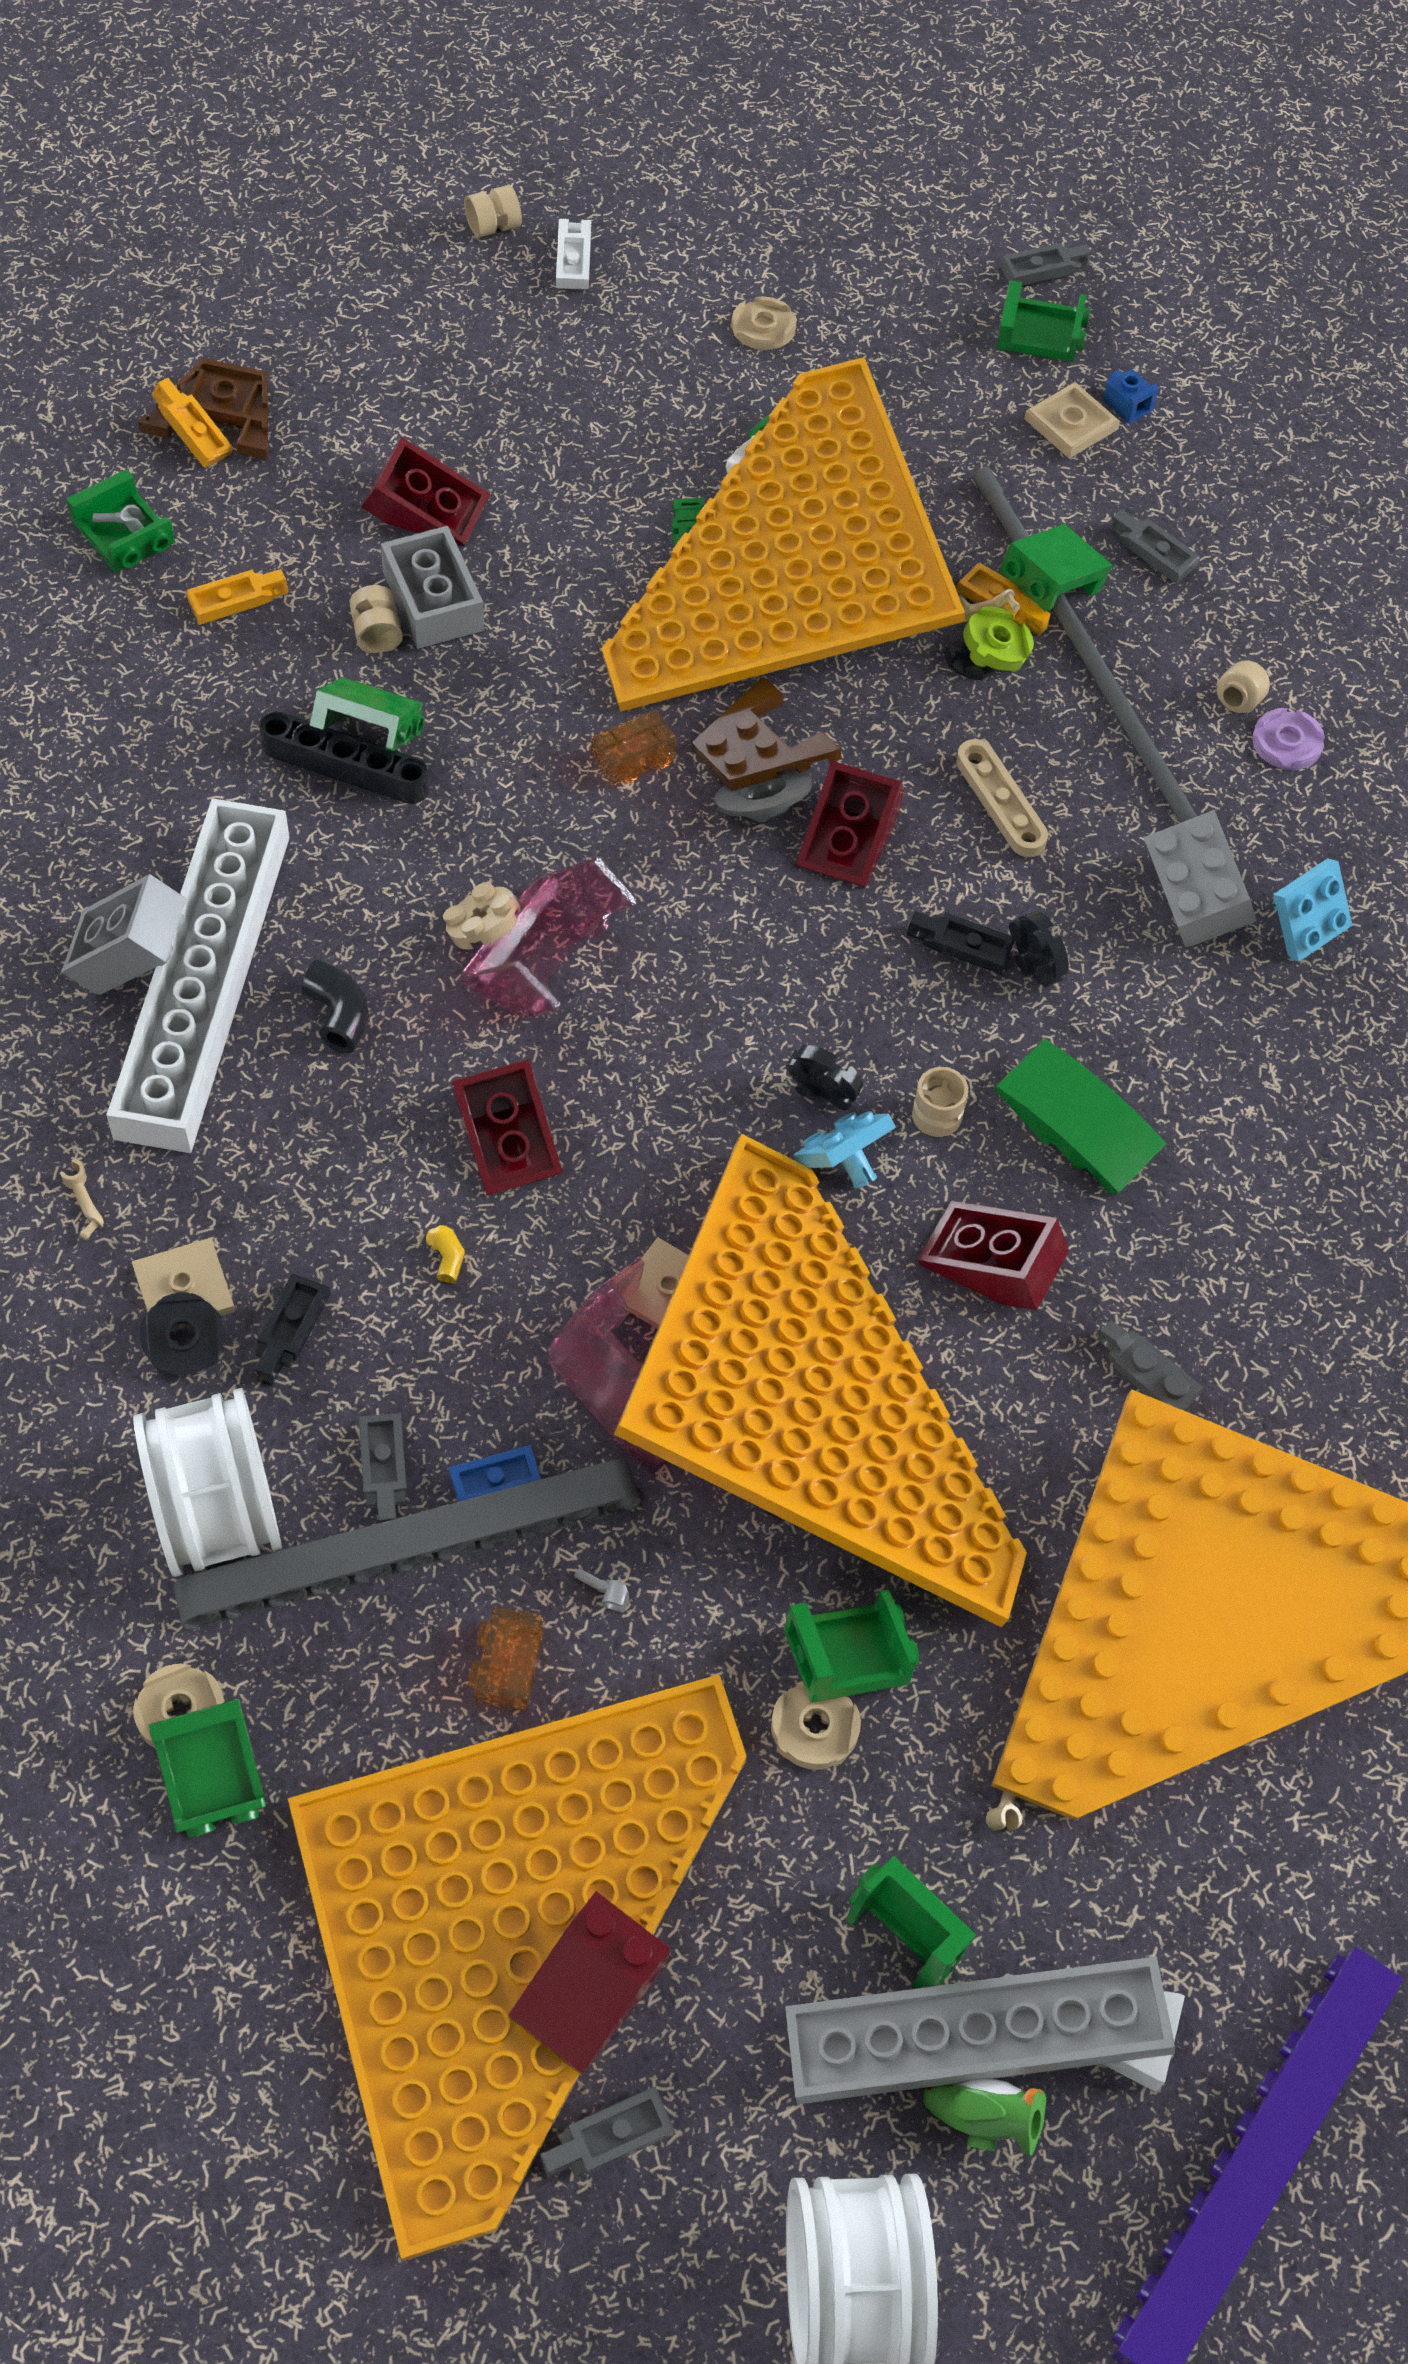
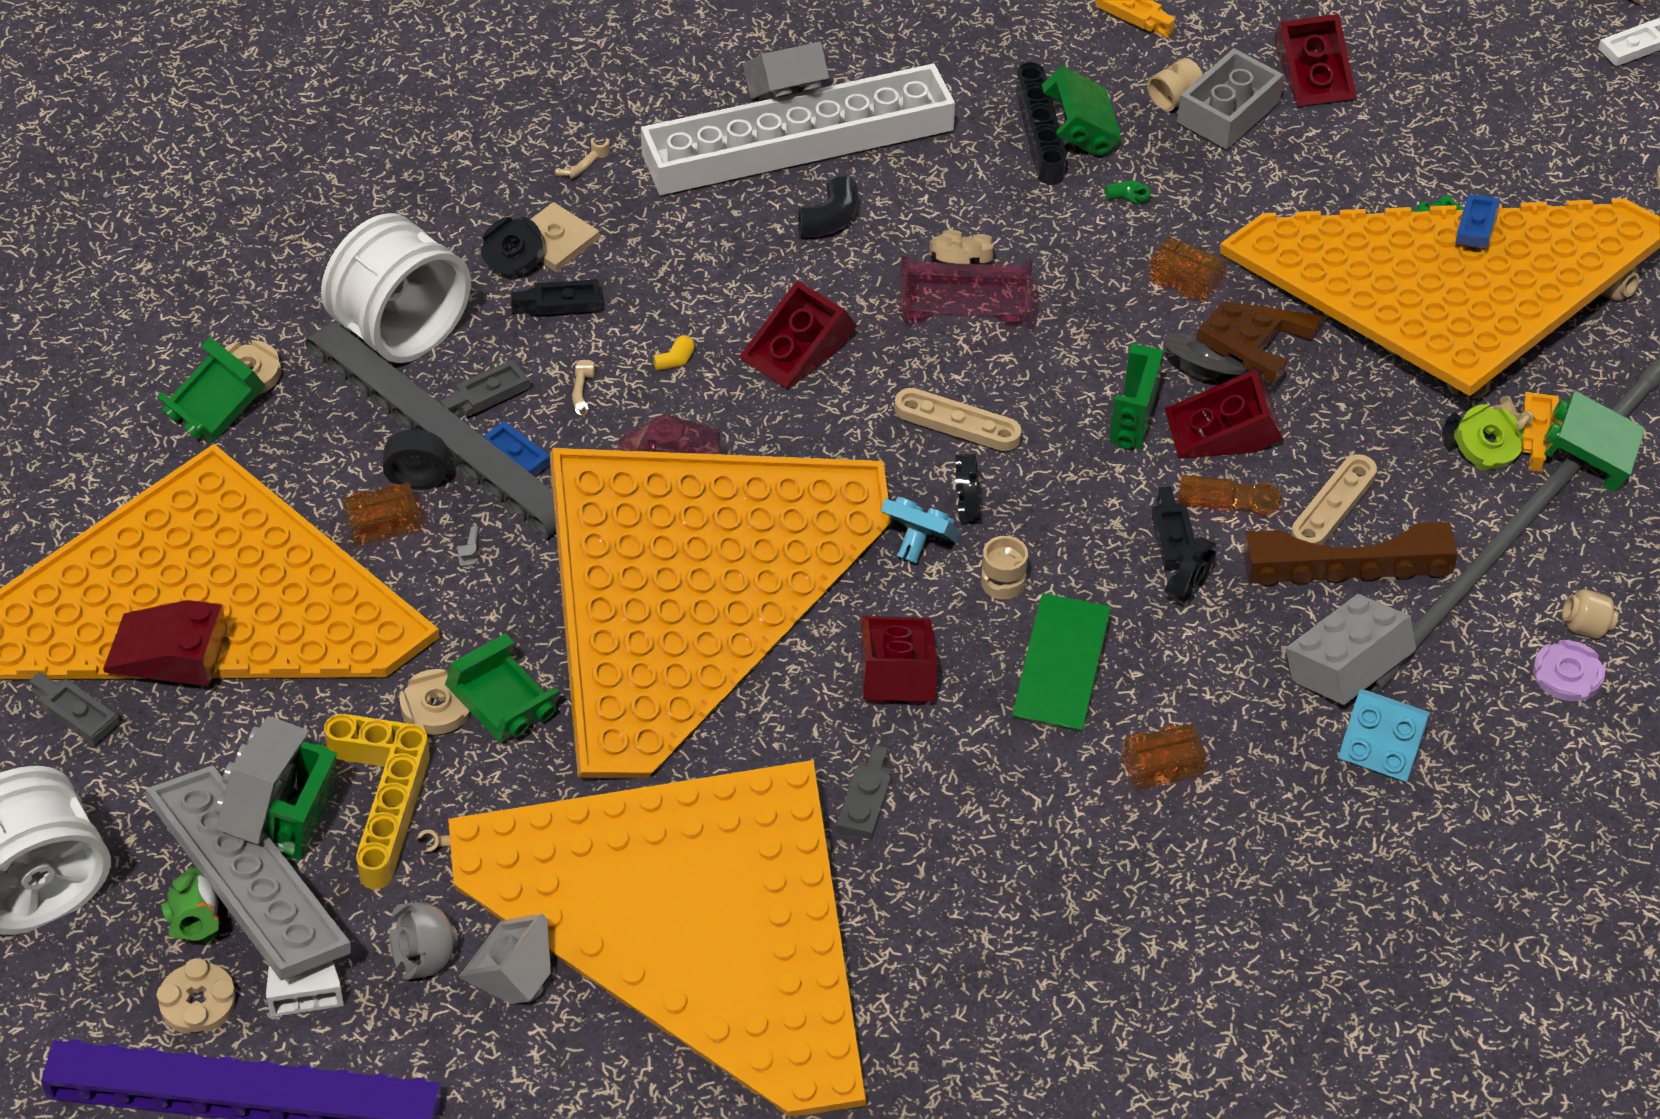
camera: 65 degrees right, 10 degrees down
none -> tan plate [157,958,236,1034]
none -> light grey brick [214,716,309,844]
none -> yellow beam [324,714,430,889]
none -> black tyre [382,430,448,490]
none -> light grey cylinder [389,902,458,980]
none -> light grey slope [459,914,551,1004]
none -> tan piece [572,360,596,415]
none -> tan plate [895,388,1021,451]
none -> green arm [1104,180,1151,205]
none -> green panel [1109,343,1164,450]
none -> clear orange brick [1121,724,1207,791]
none -> clear orange piece [1178,475,1281,515]
none -> reddish brown arch [1242,522,1458,585]
none -> blue plate [1456,194,1500,248]

